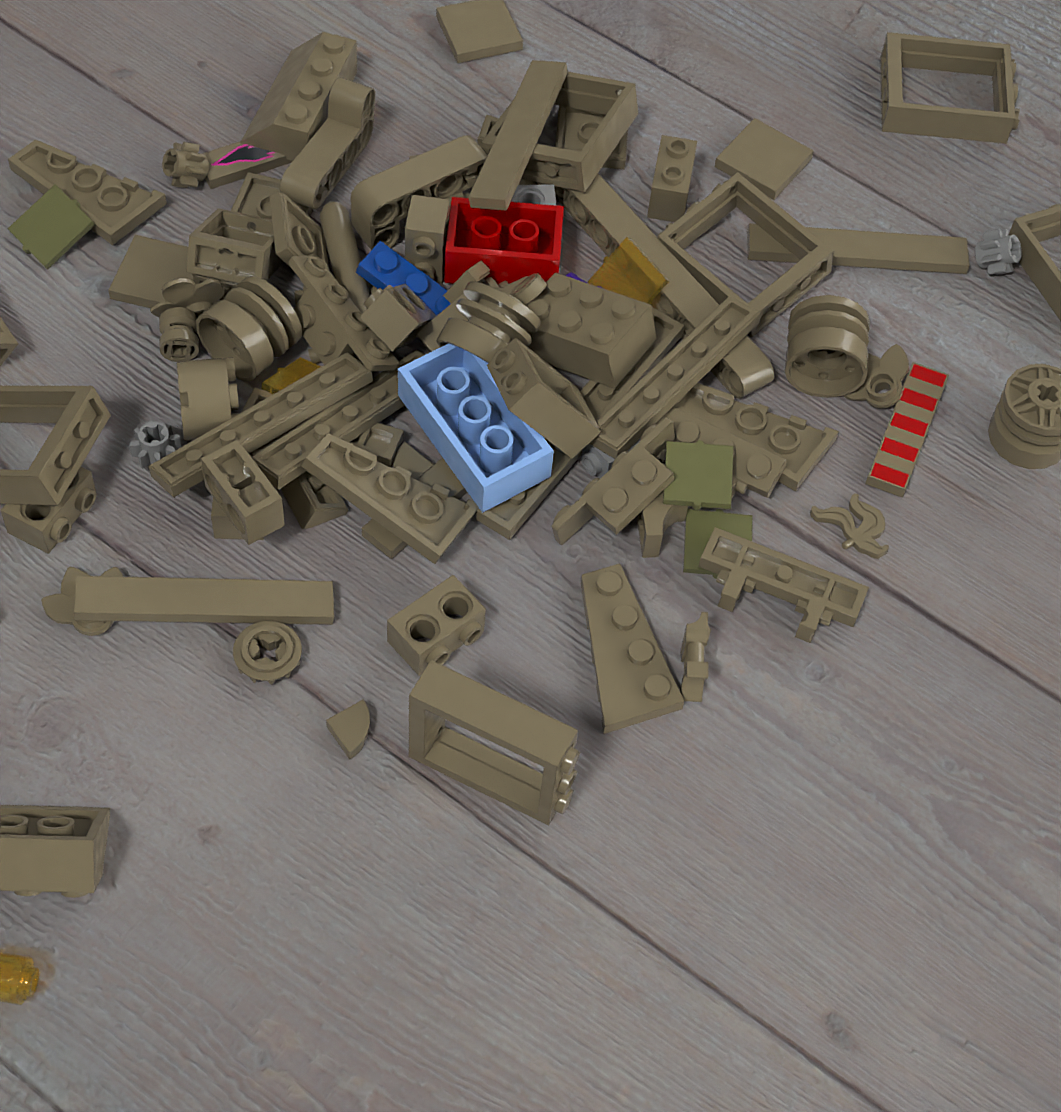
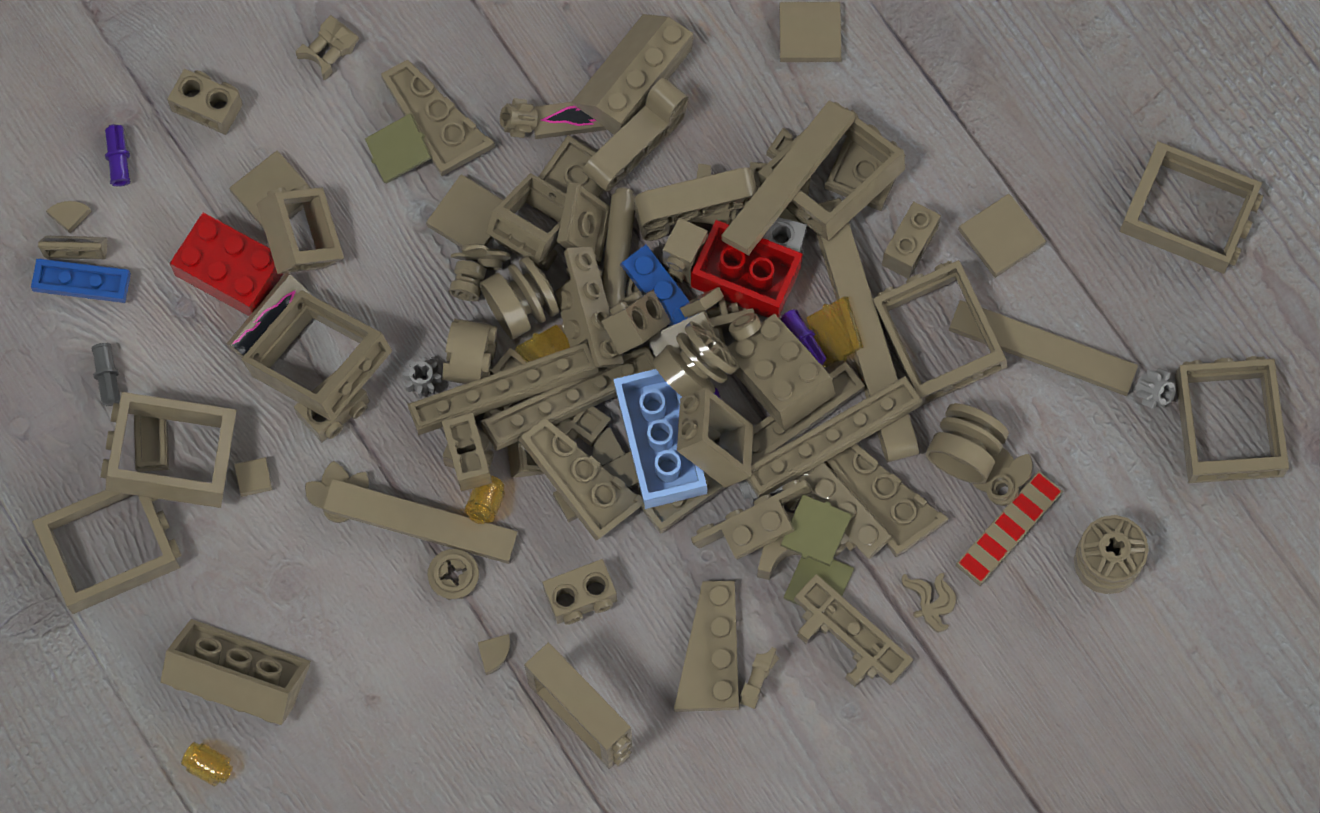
camera: 25 degrees right, 15 degrees up
none -> clear yellow brick [465,475,505,524]

